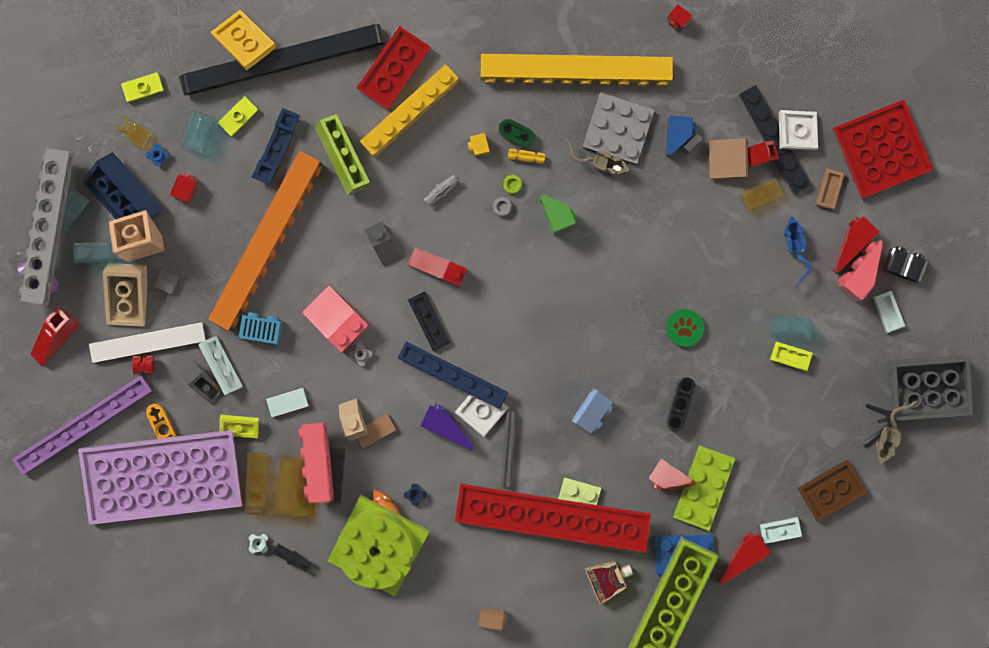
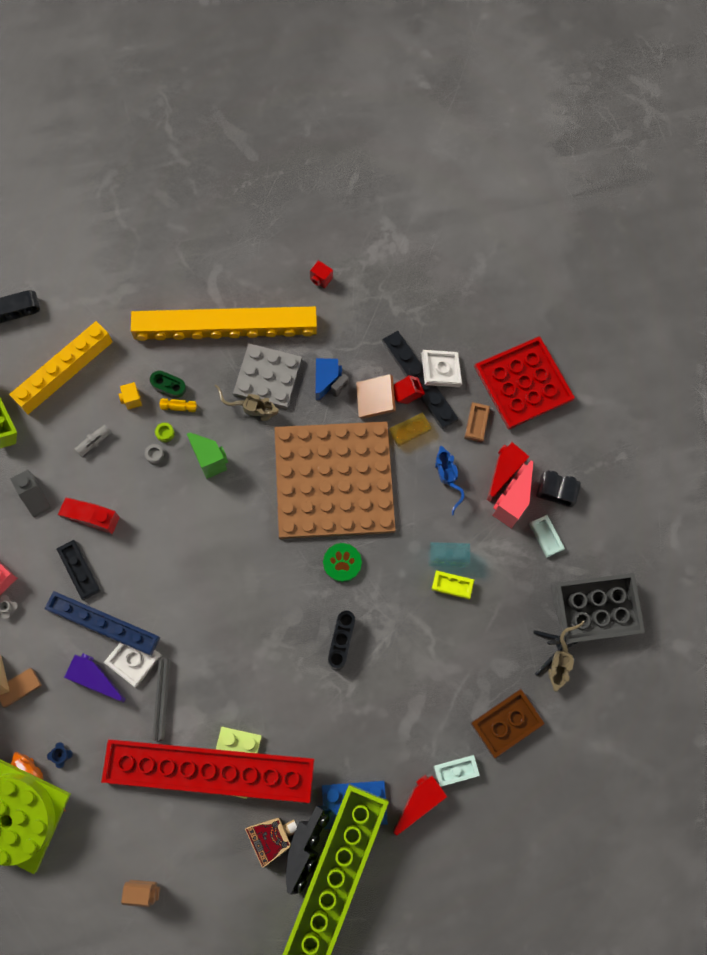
camera: 10 degrees left, 15 degrees down
red plate [356,25,431,110] -> none
light blue slope [571,389,613,434] -> none
slope [648,459,696,491] -> none
lime plate [673,445,735,531] -> none
none -> medium nougat plate [275,422,395,539]
none -> black slope [286,806,331,895]

